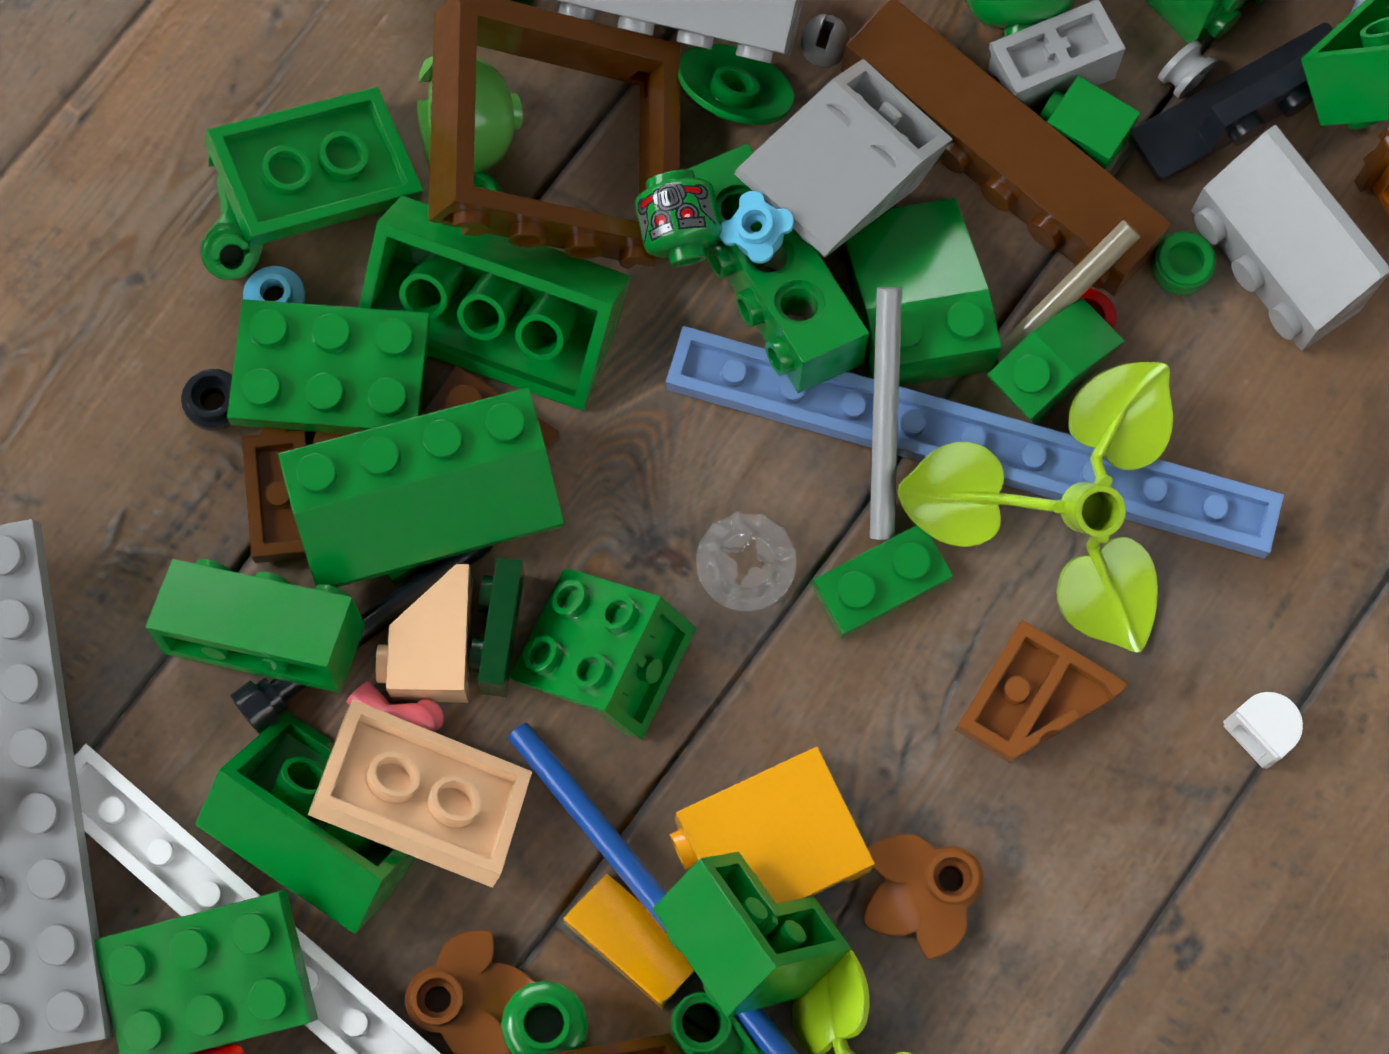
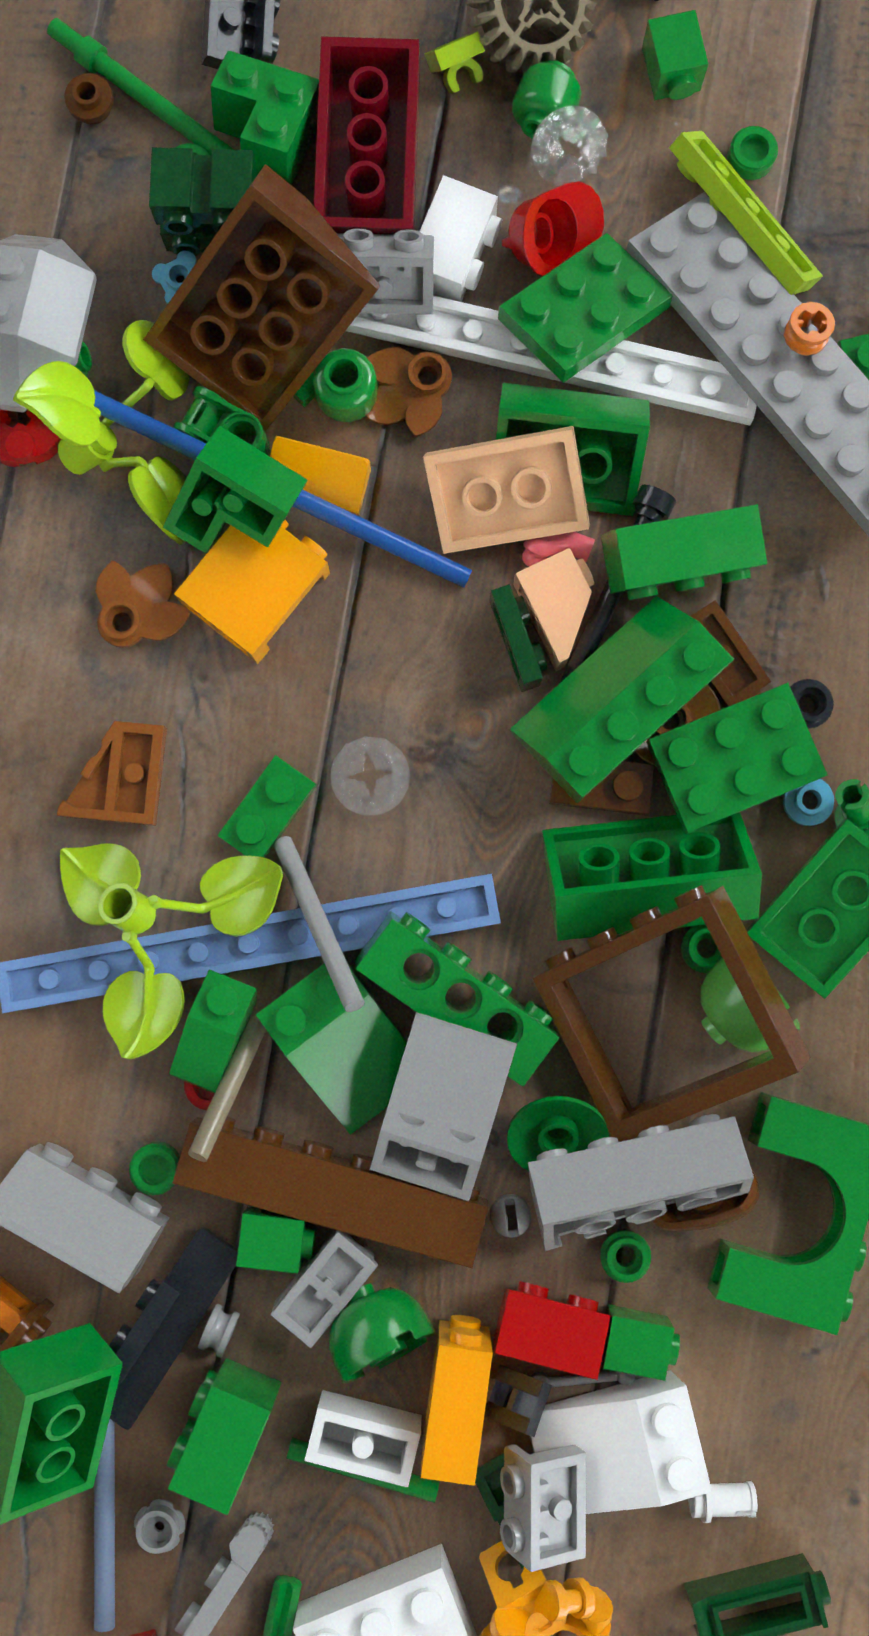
camera: 160 degrees right, 10 degrees up
green bracket [511,568,696,740] -> none
head [635,169,722,267] -> none
medium azure plate [720,191,794,264] -> none

